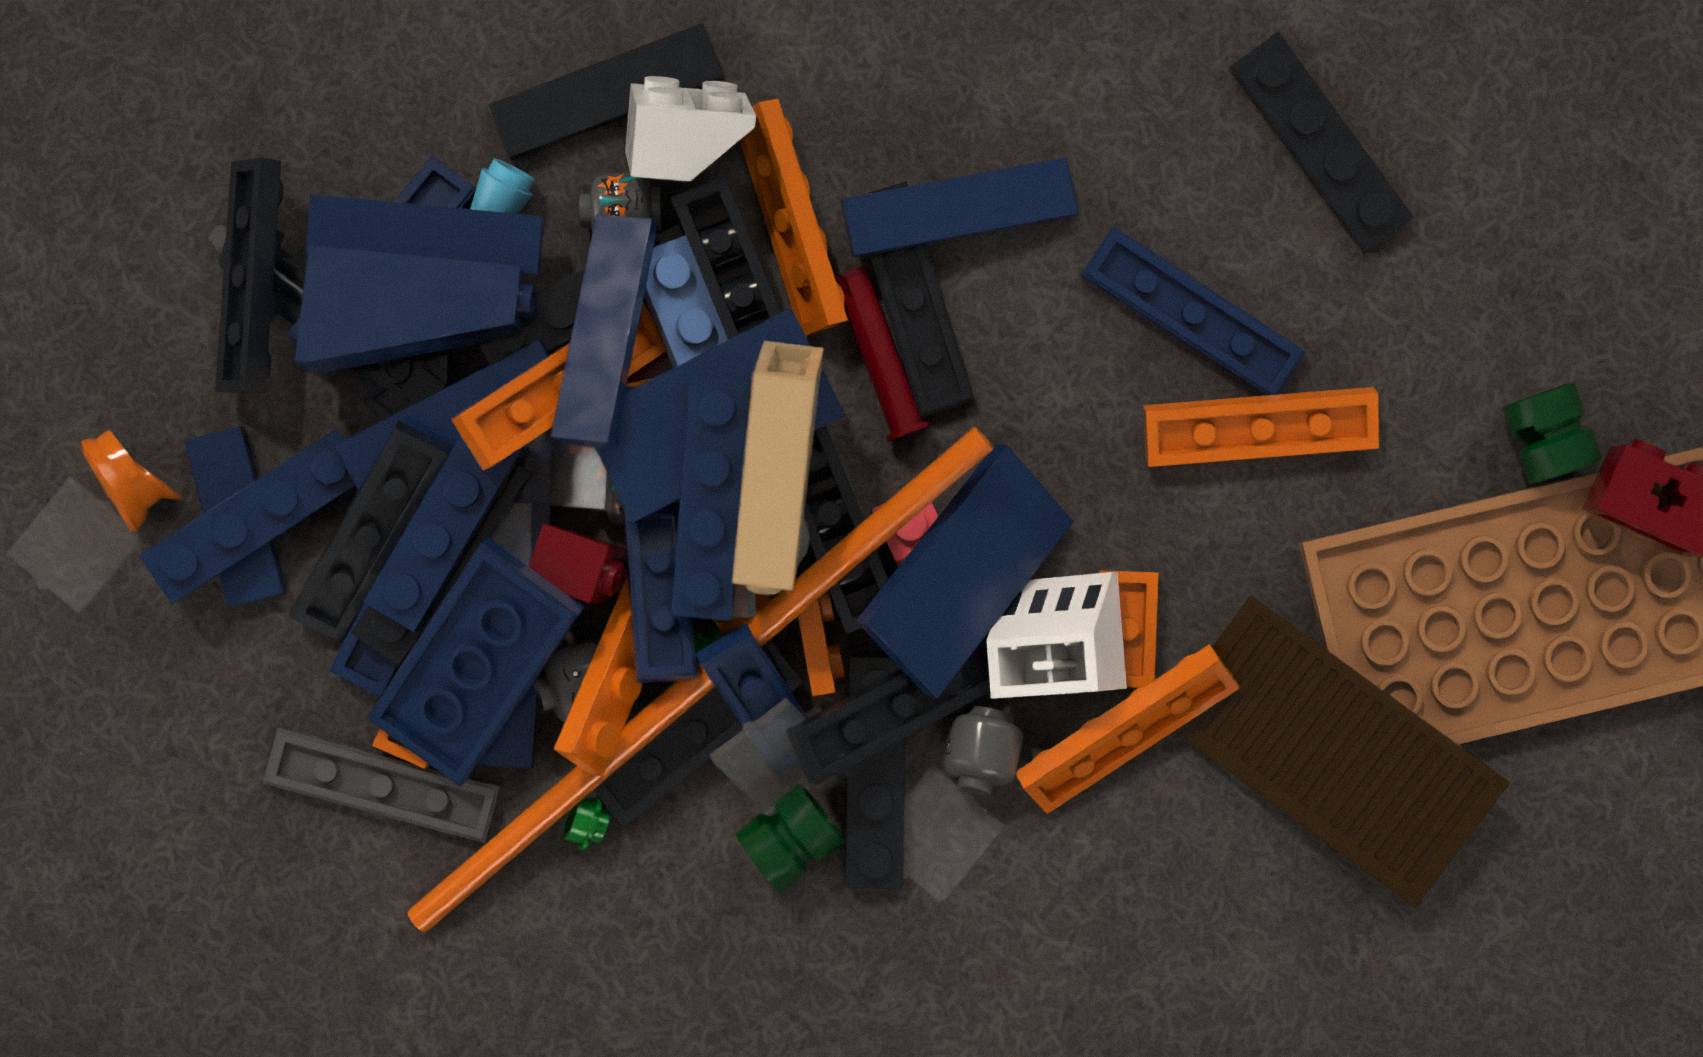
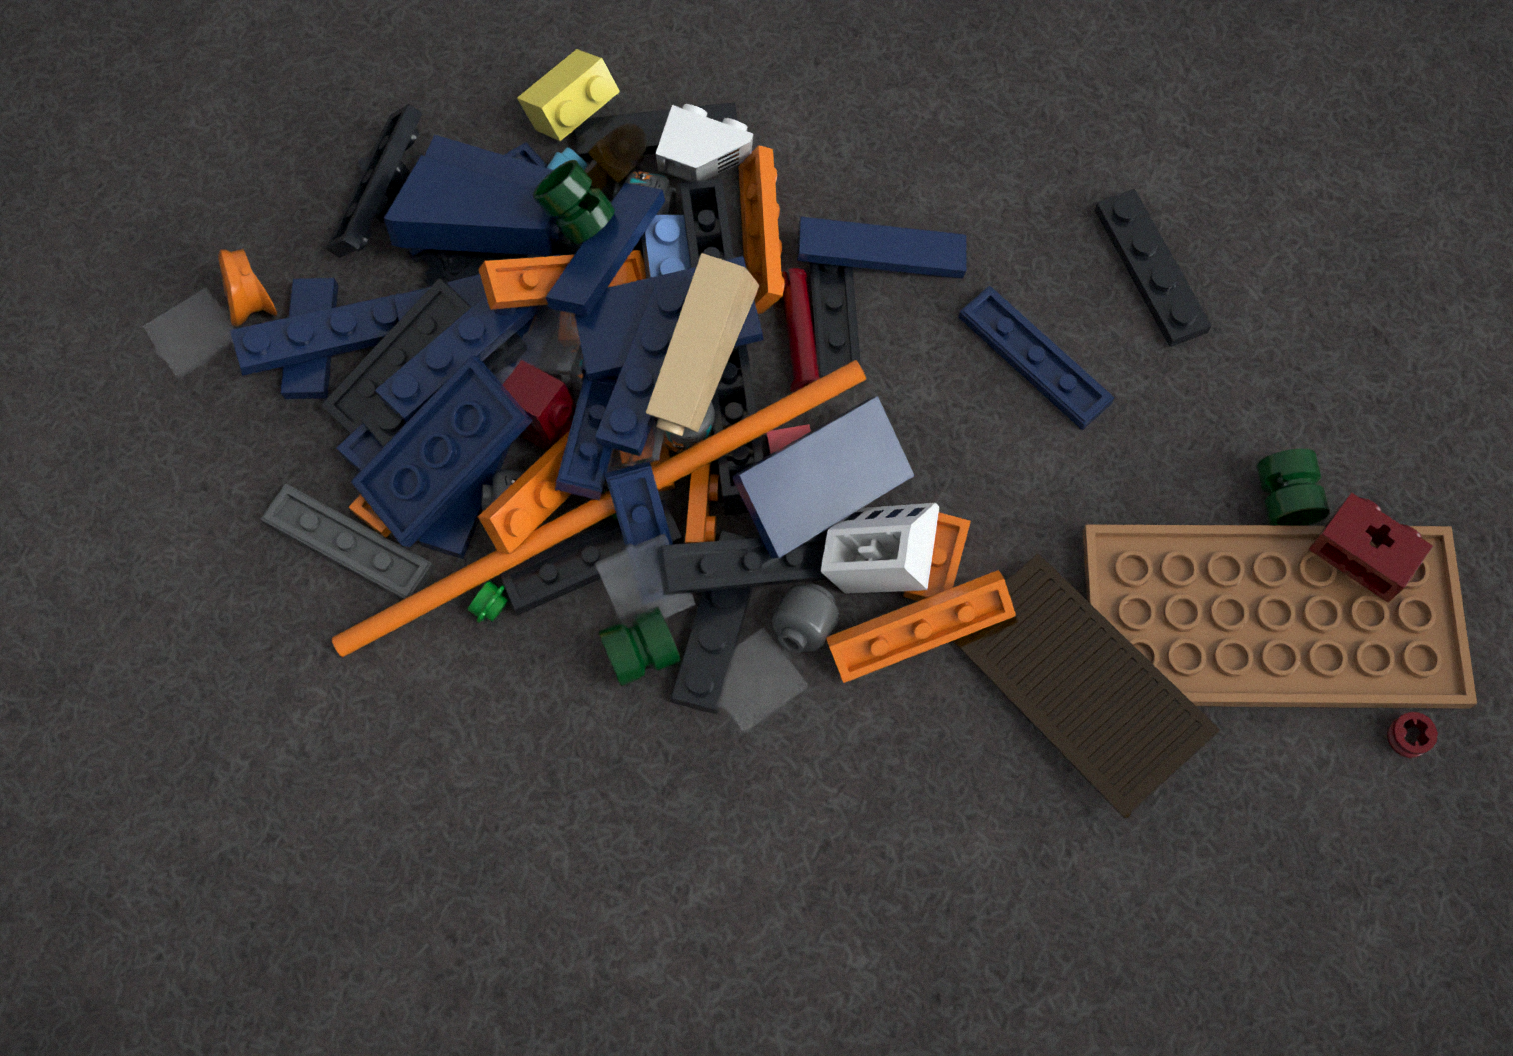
camera: 20 degrees right, 20 degrees down
orange plate [1143,387,1379,467] -> none
none -> light yellow brick [517,49,620,141]
none -> dark green wheel [532,160,615,244]
none -> dark brown hips [584,123,647,190]

